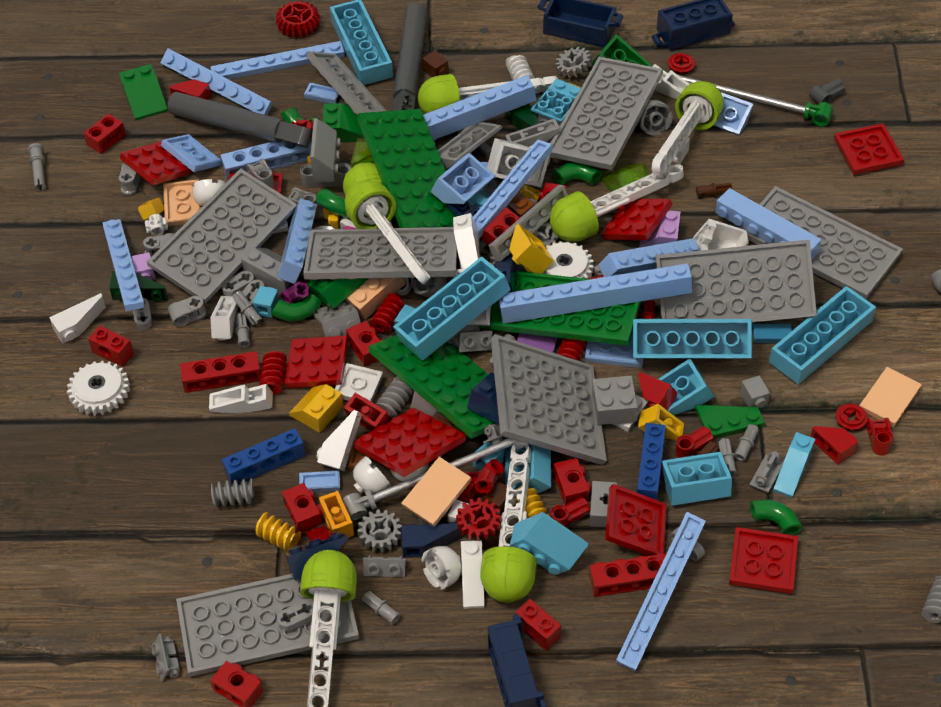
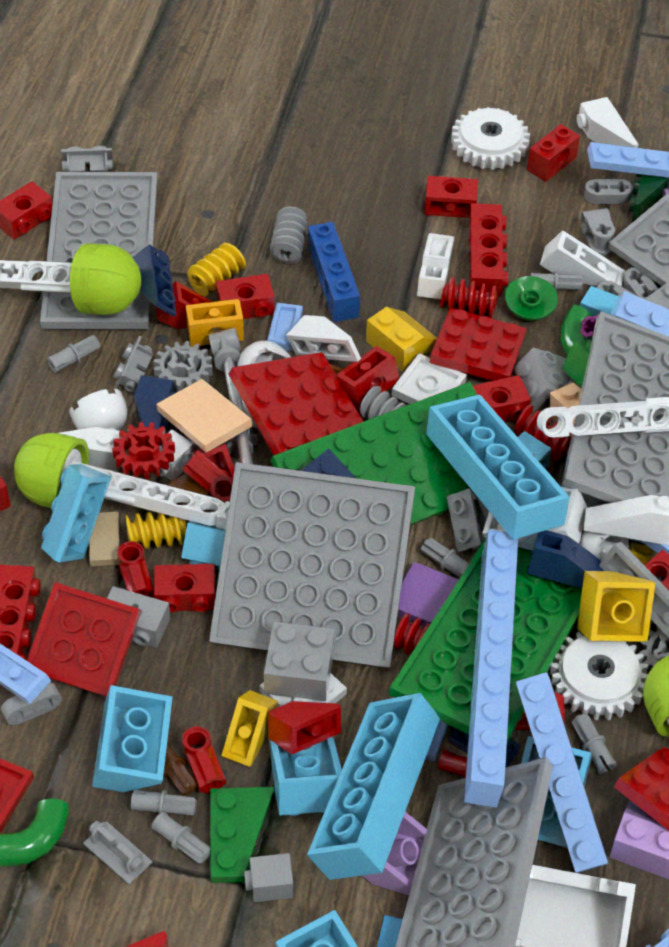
camera: 100 degrees right, 0 degrees up
light grey axle [233,291,262,326] -> none
blue brick [637,423,666,500] -> none
medium azure slope [773,432,815,498] -> none
none -> red brick [425,176,478,218]
none -> green dish [505,276,558,320]

